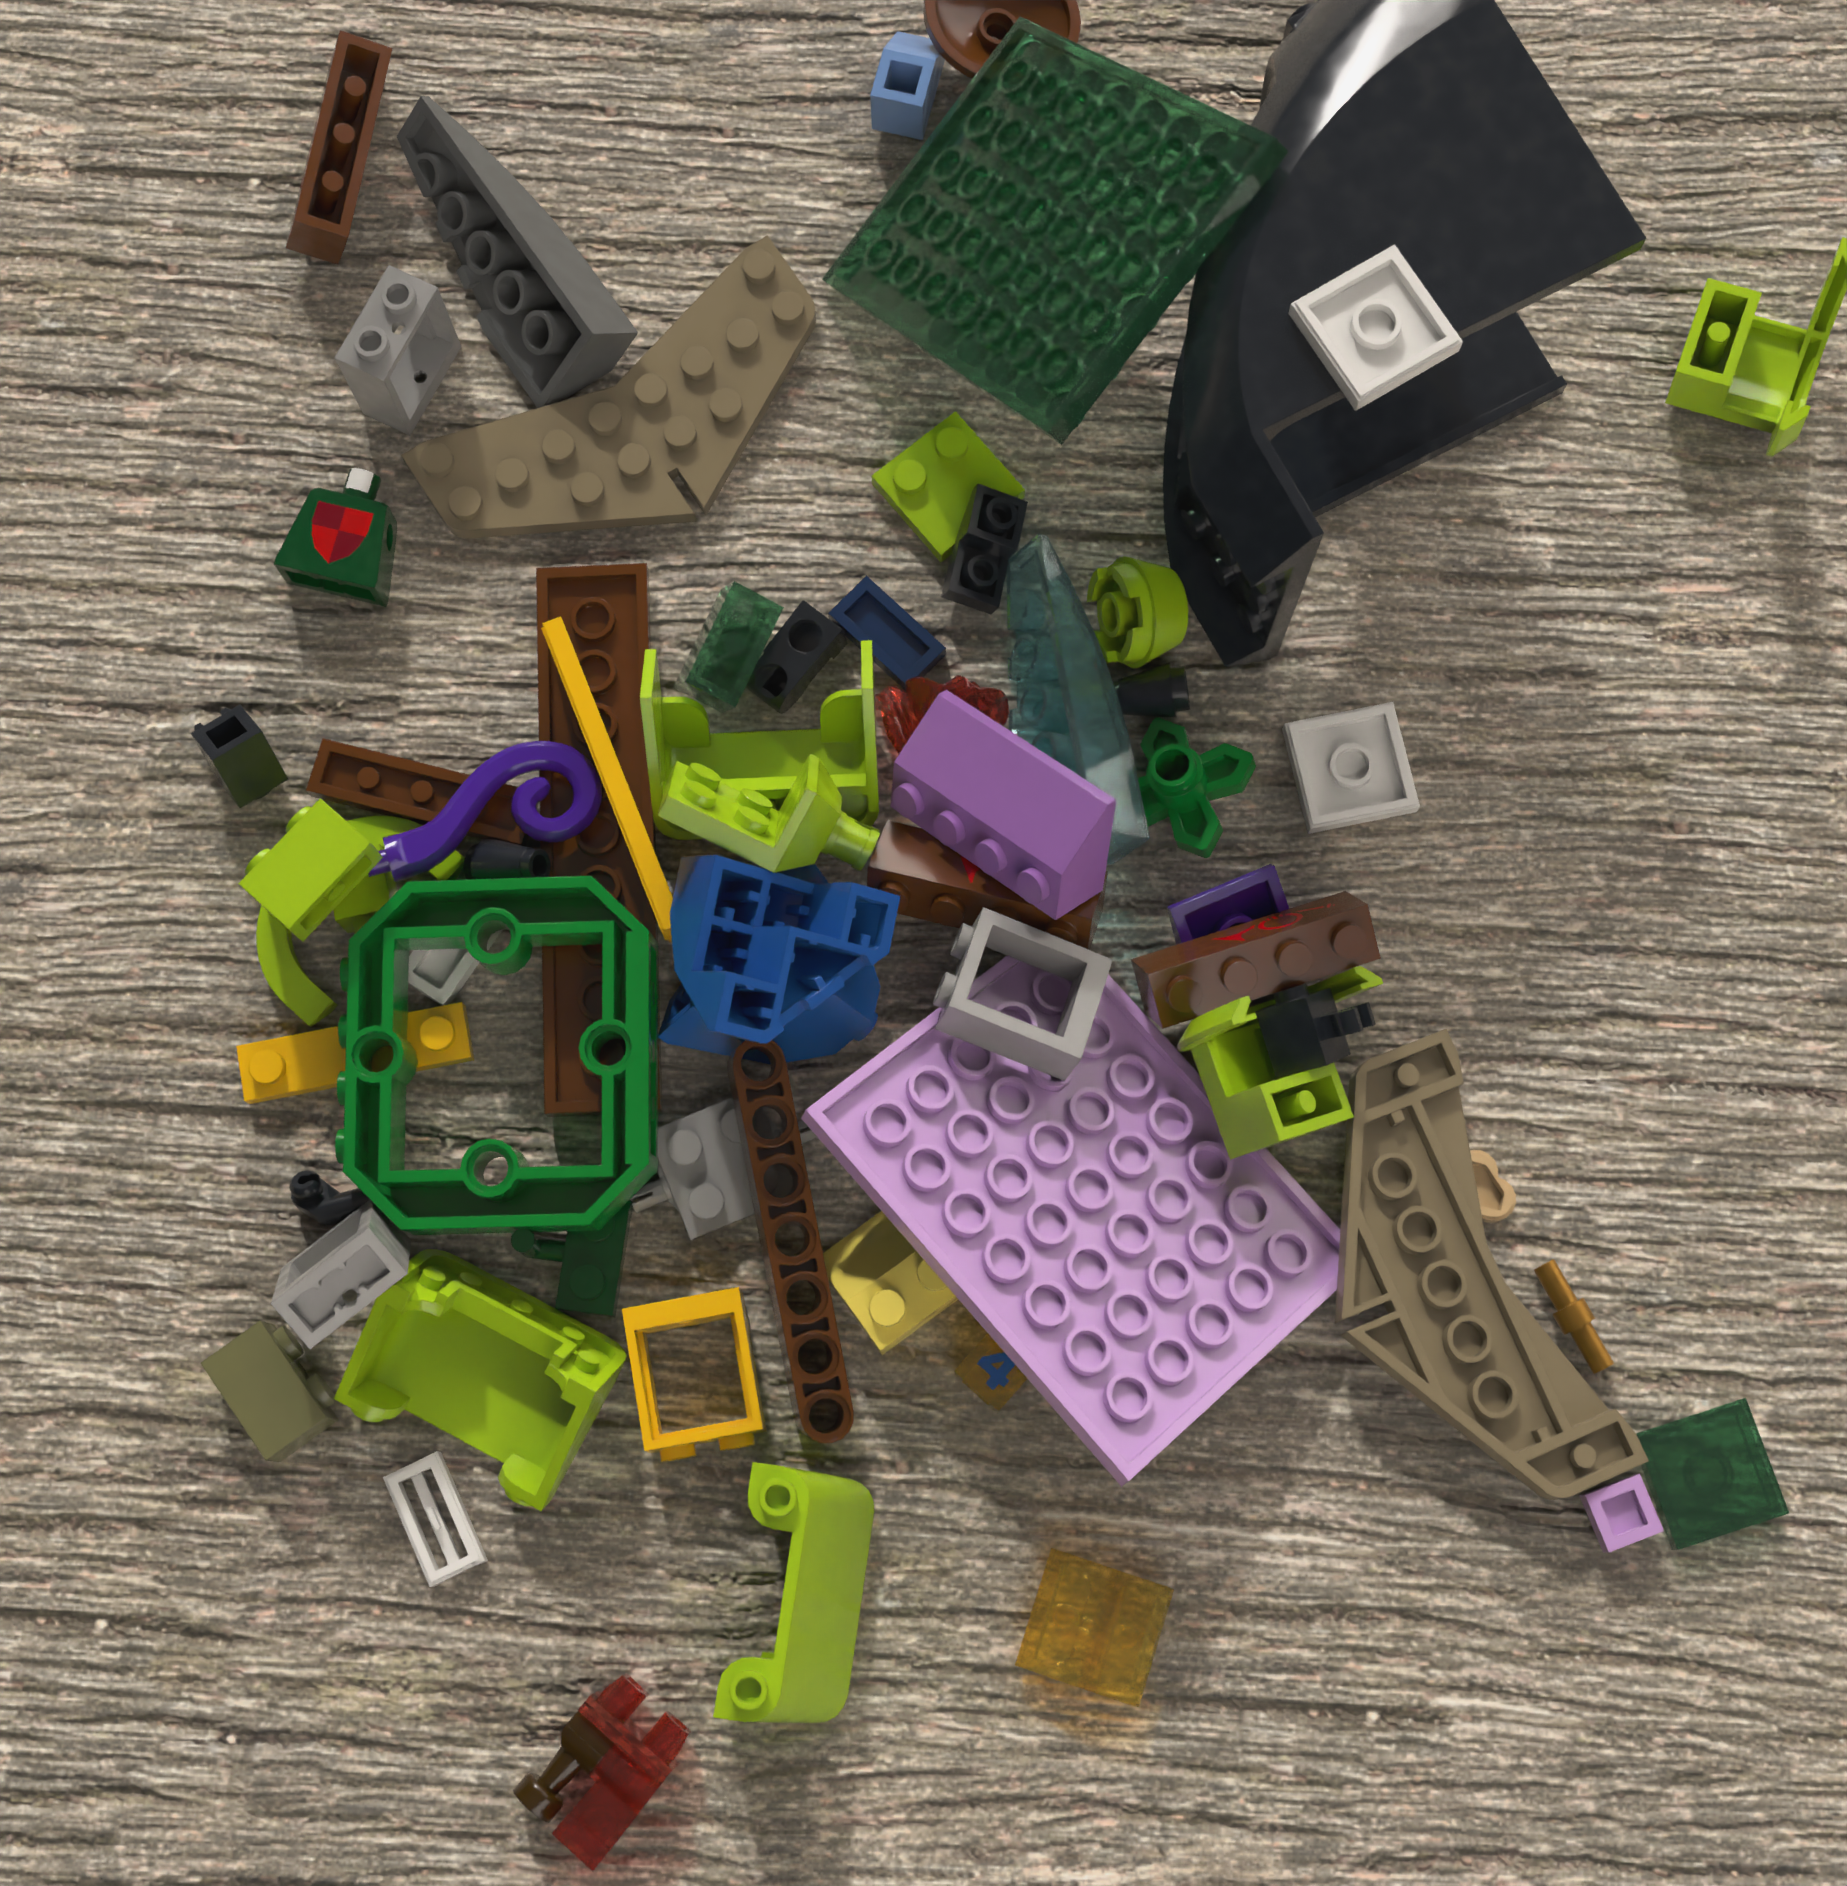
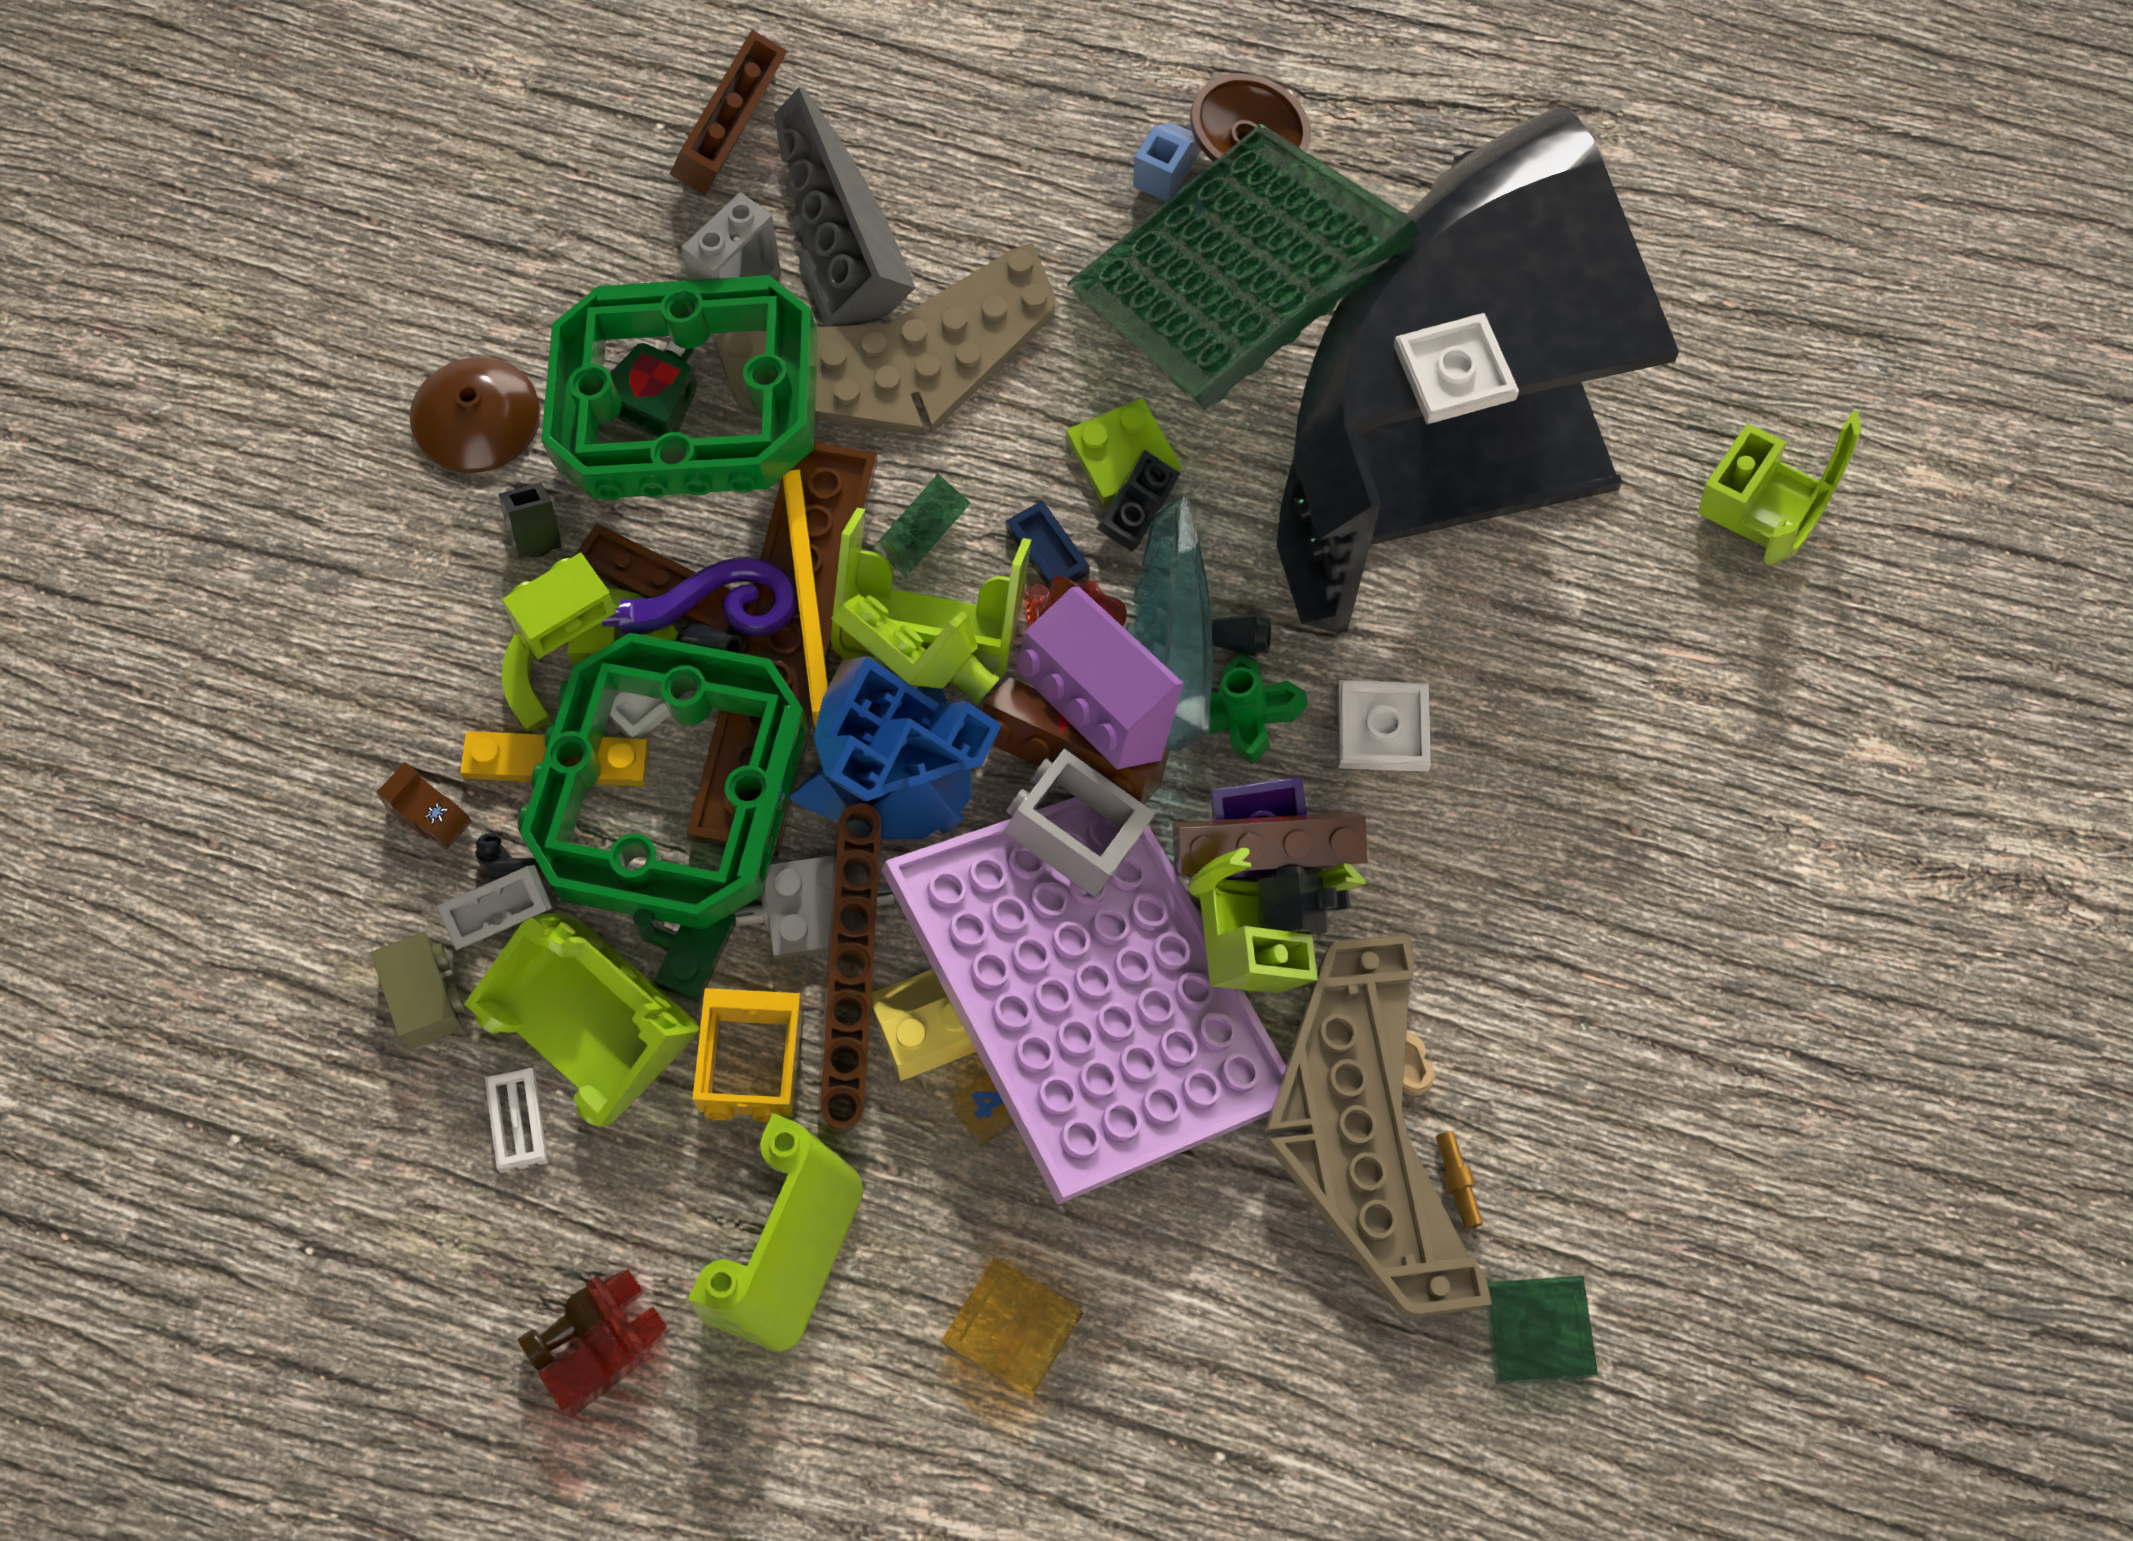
camera: 10 degrees right, 10 degrees down
black leg [745,600,848,714] -> none
lime cone [1087,556,1188,668] -> none
lavender plate [1579,1474,1664,1553] -> none
none -> reddish brown leg [376,762,472,850]
none -> reddish brown dish [410,357,541,473]
none -> green panel [541,275,818,501]

